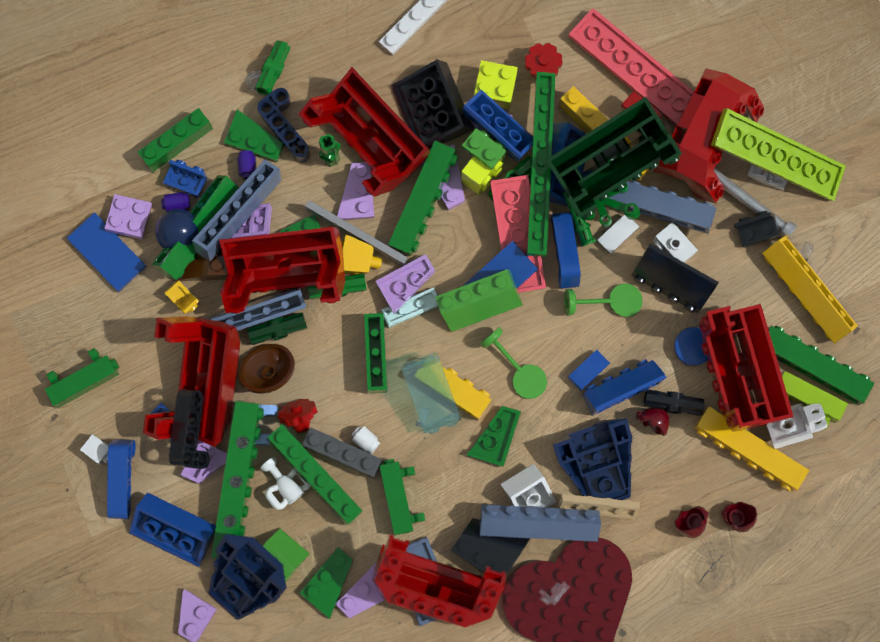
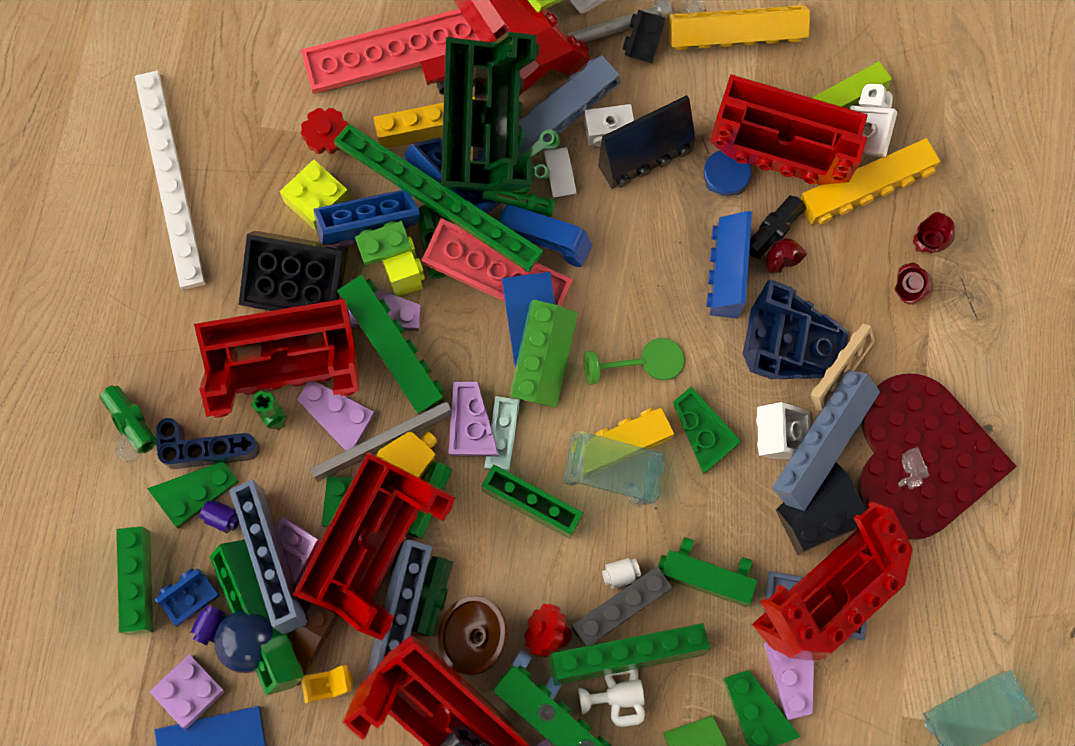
camera: 60 degrees left, 5 degrees down
bright green piece [564,283,643,317] -> none
blue slope [567,350,610,391] -> none
green brick [768,325,875,405] -> none

